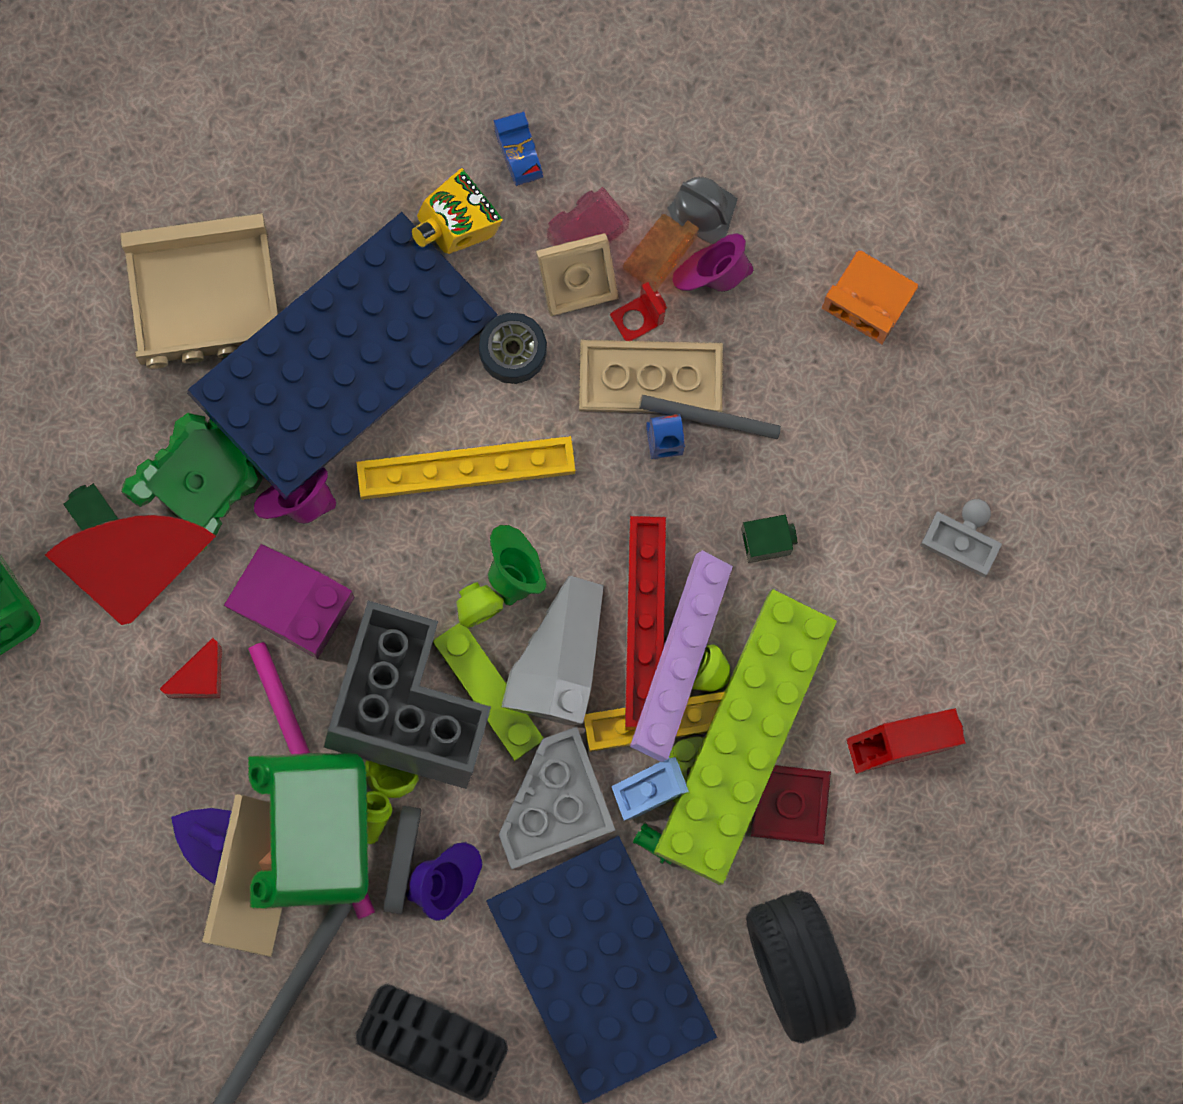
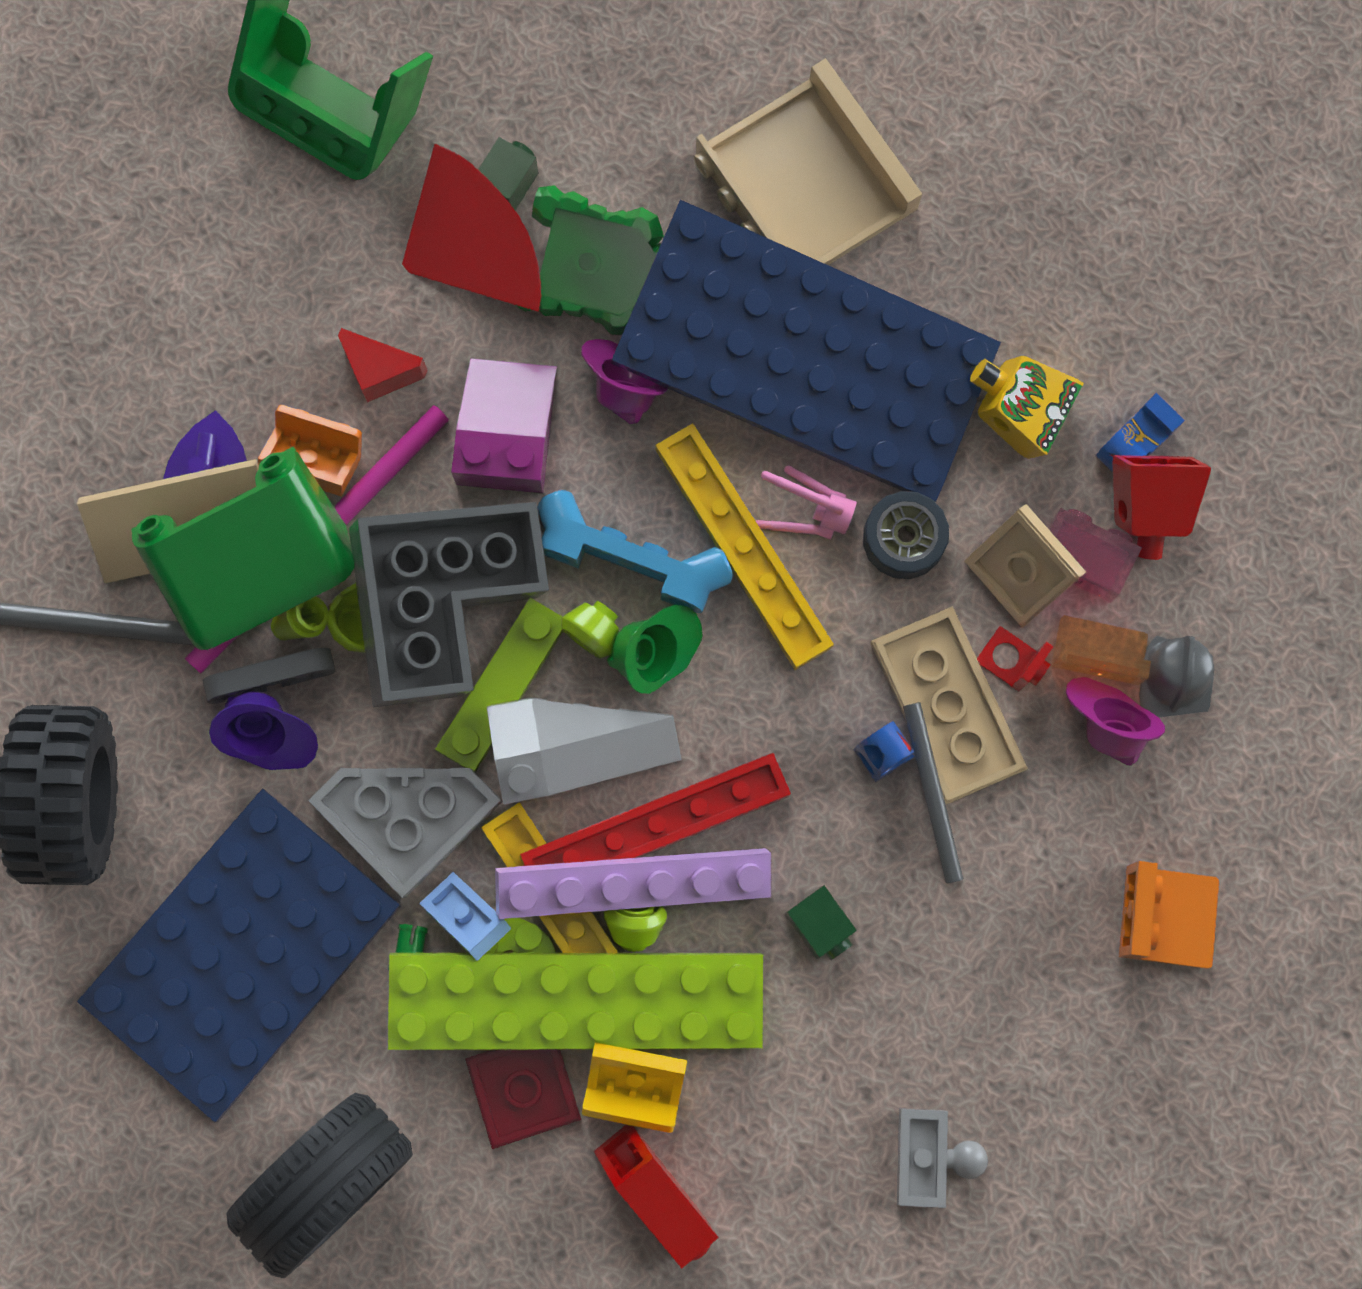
camera: 70 degrees right, 0 degrees up
none -> orange bracket [258,405,362,497]
none -> dark azure plate [537,490,733,613]
none -> yellow bracket [582,1042,687,1133]
none -> bright pink plant [756,466,857,540]
none -> red torso [1113,455,1211,560]

